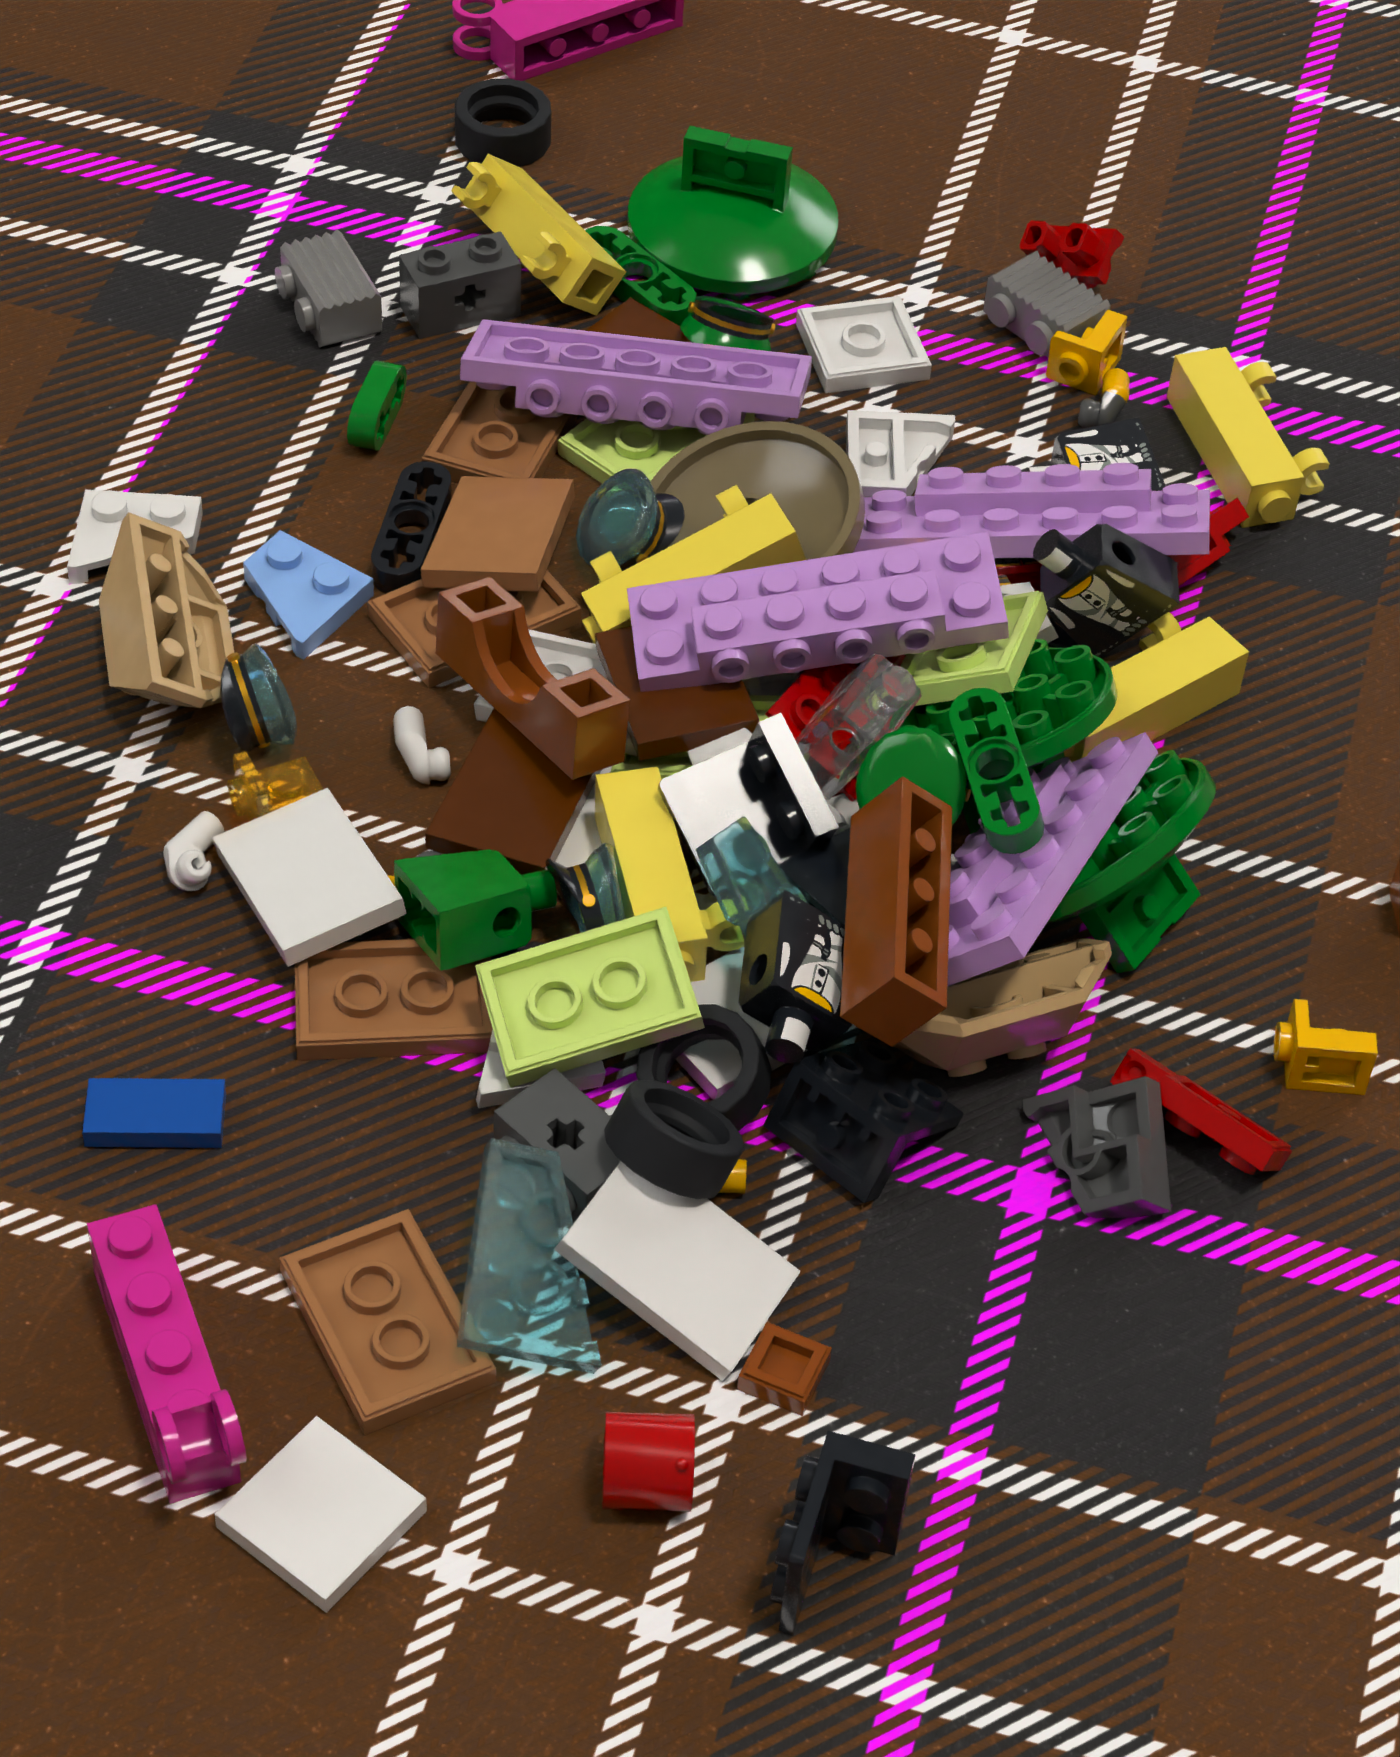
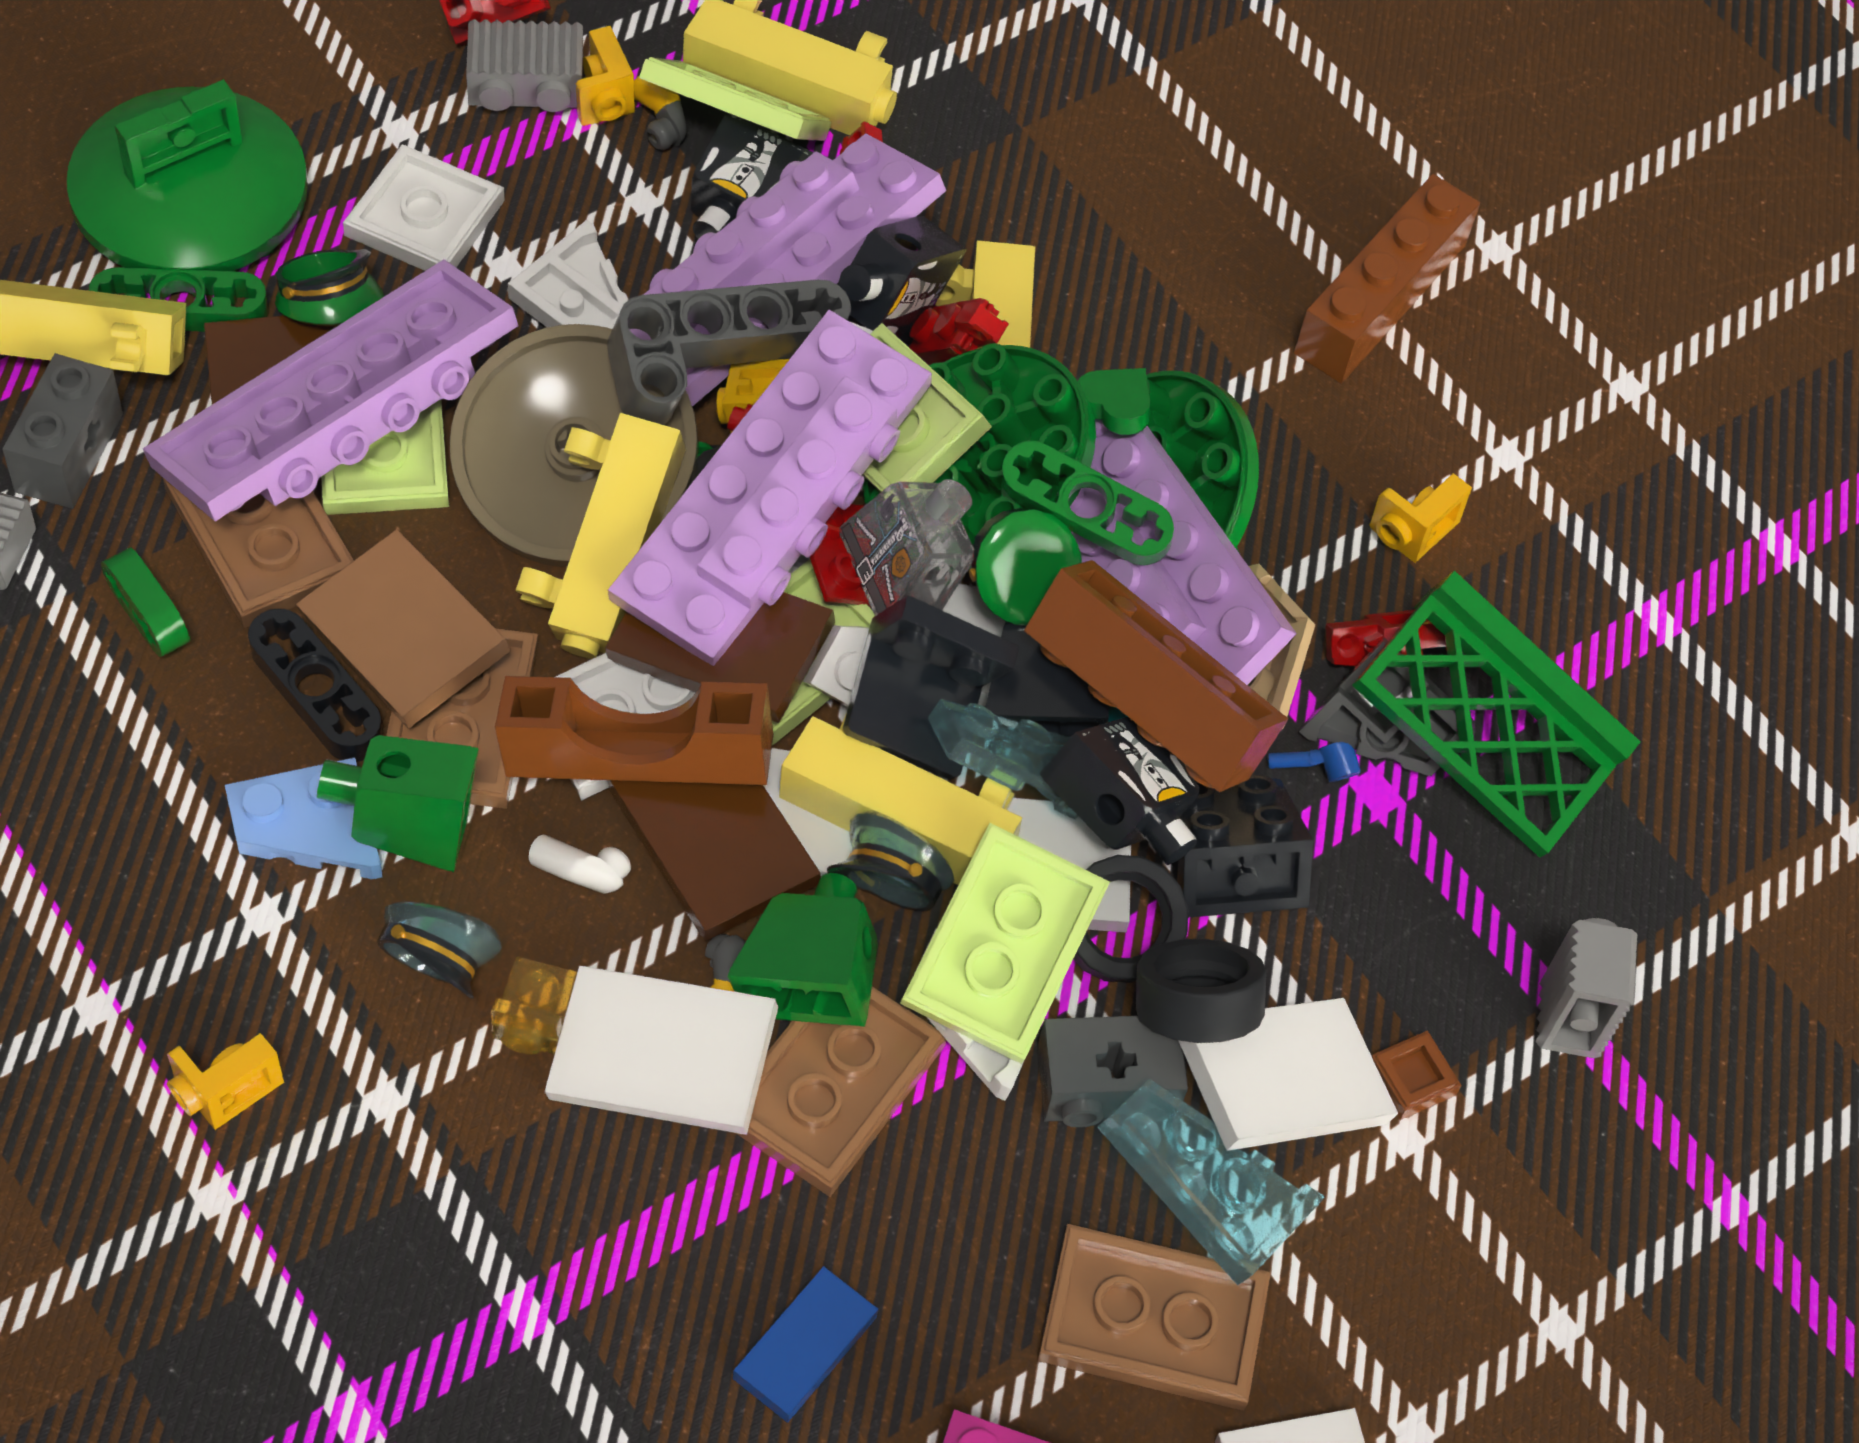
camera: 55 degrees left, 10 degrees up
white wing [67,489,203,584] -> none
tan wedge [99,512,235,708] -> none
white arm [163,811,224,891] -> none
clear light blue piece [576,469,685,571] -> none
red piece [602,1412,695,1512] -> none
black bracket [770,1431,916,1635] -> none
none -> yellow bracket [167,1033,284,1130]
none -> green torso [317,735,479,872]
none -> dark grey beam [607,279,851,425]
none -> yellowish green tile [639,57,832,141]
none -> red hinge [909,298,1009,365]
none -> green tile [1078,368,1150,435]
none -> blue hand [1269,742,1361,782]
none -> green fence [1352,570,1641,858]
none -> light grey brick [1535,918,1637,1058]

